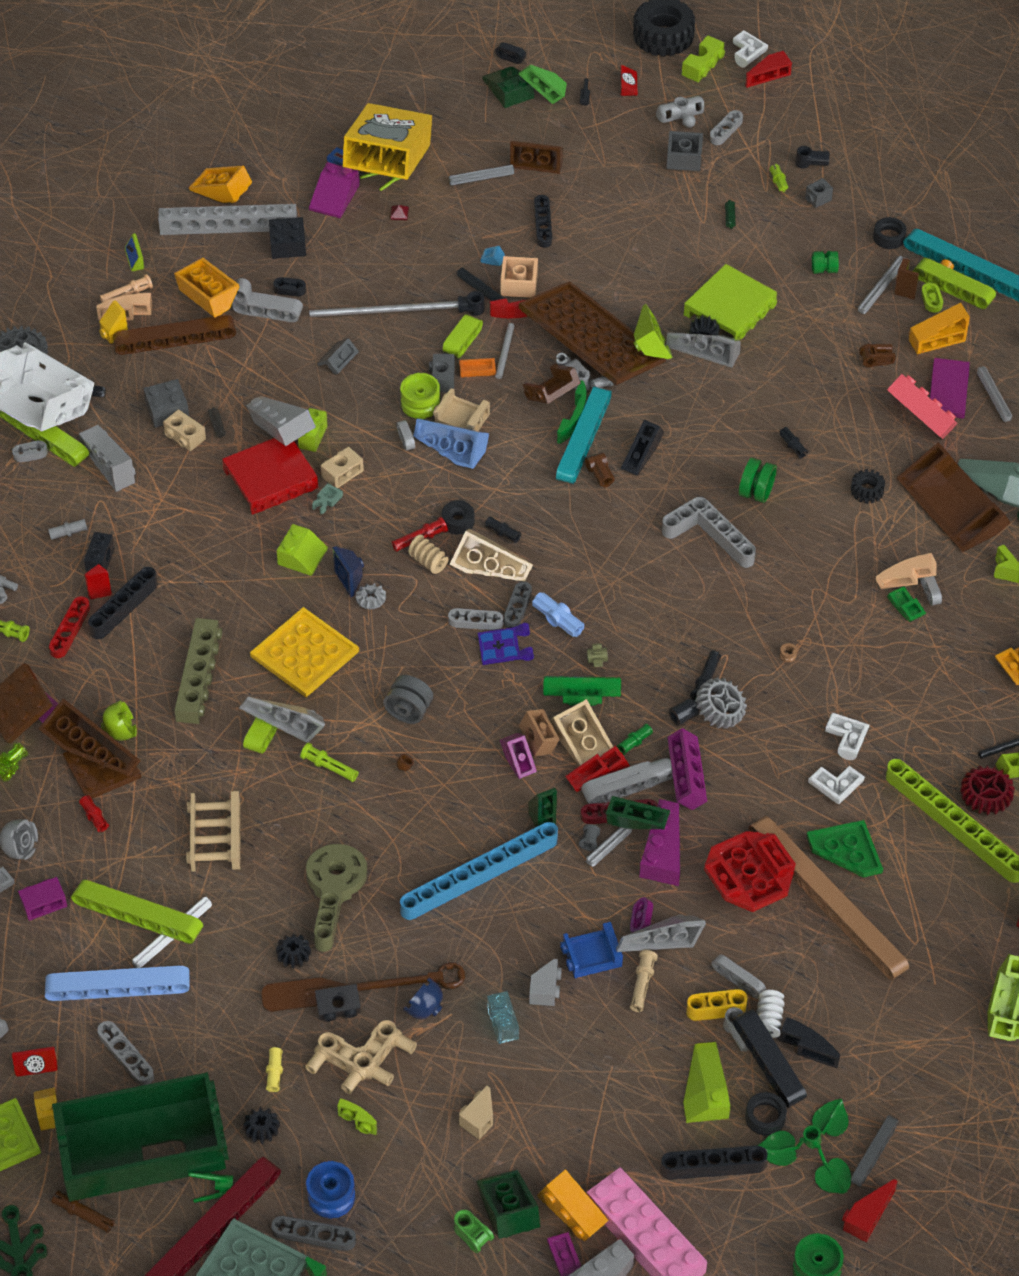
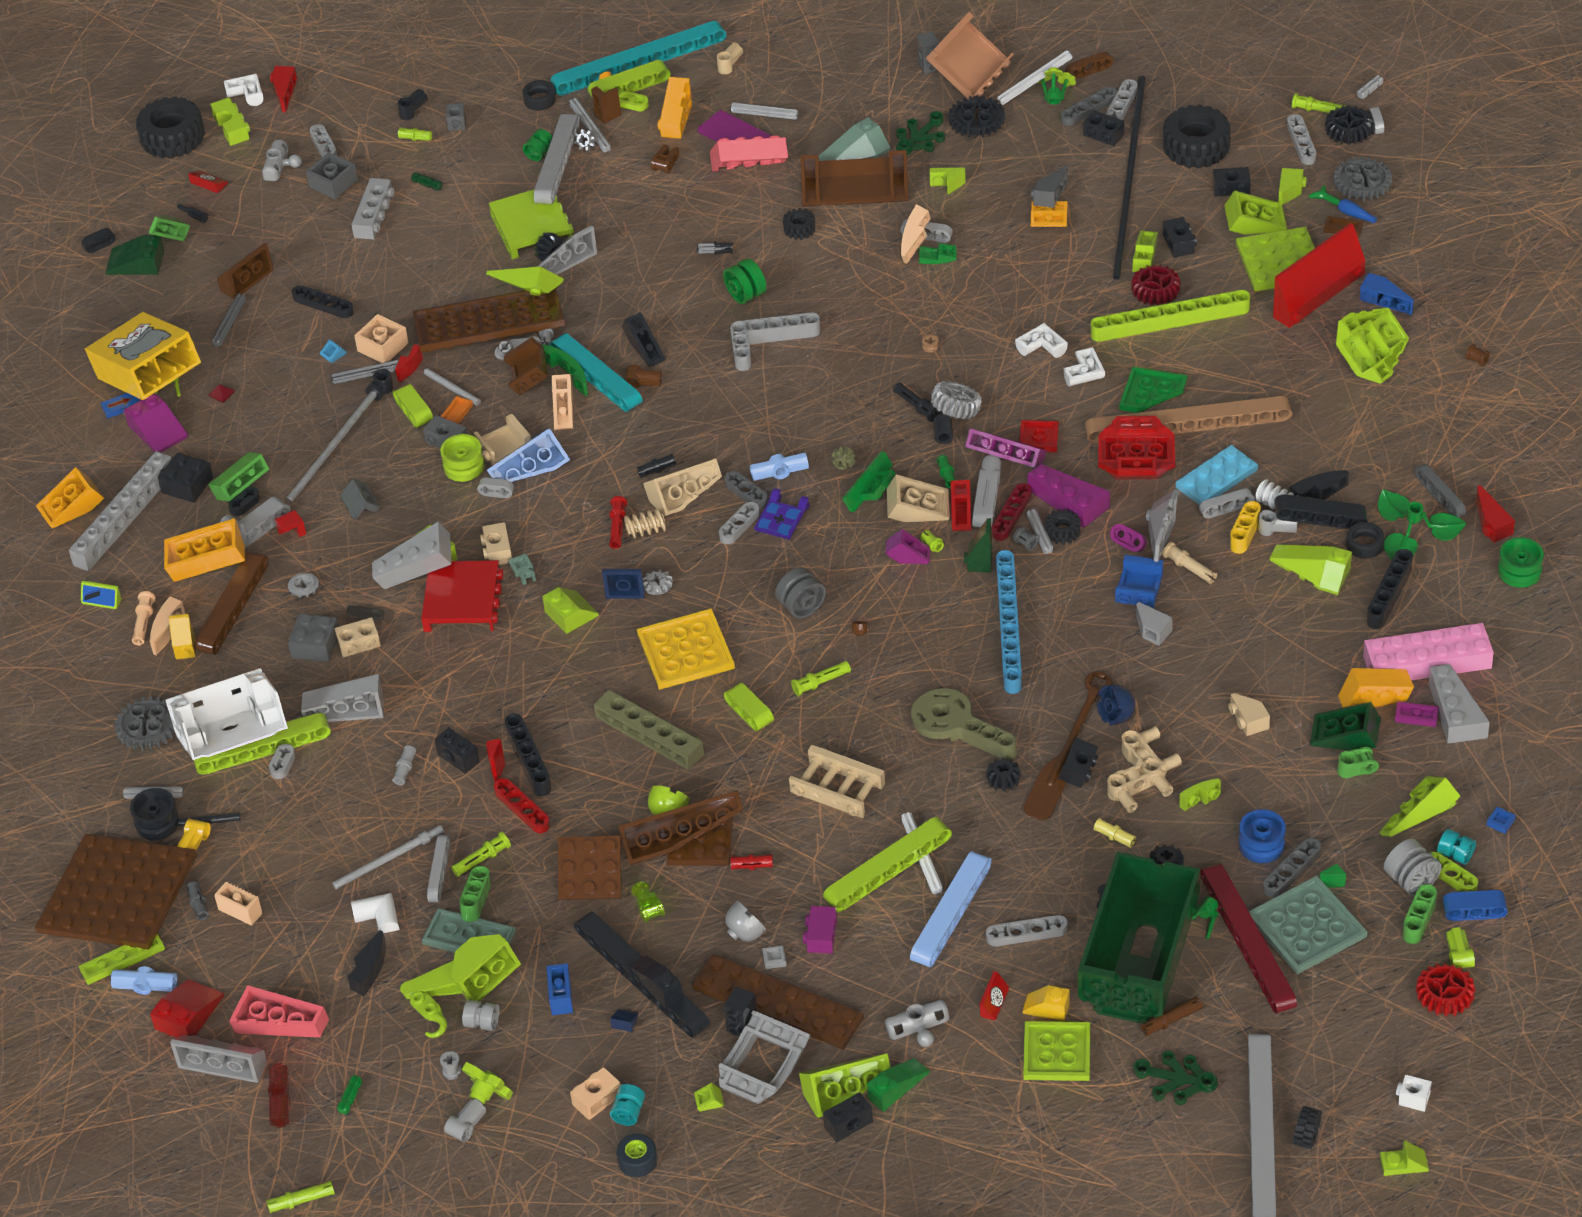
camera: 55 degrees left, 5 degrees down
light grey wedge [239,697,325,743] -> none
black tyre [441,500,475,535] -> none
clear light blue brick [487,991,519,1044] -> none
medium nougat brick [519,709,560,757] -> none
dark green slope [606,796,670,830] -> none
none -> bright green brick [208,452,269,501]
none -> red panel [275,510,306,537]
none -> light grey gear [288,573,319,598]
none -> light grey brick [351,178,394,239]
none -> light grey beam [534,114,579,204]
none -> light nougat slope [552,374,573,430]
none -> light grey gear [574,129,597,151]
none -> lime pin [920,530,944,552]
none -> red tile [1019,420,1059,453]
none -> black tyre [1045,509,1080,545]
none -> medium azure plate [1176,445,1258,505]

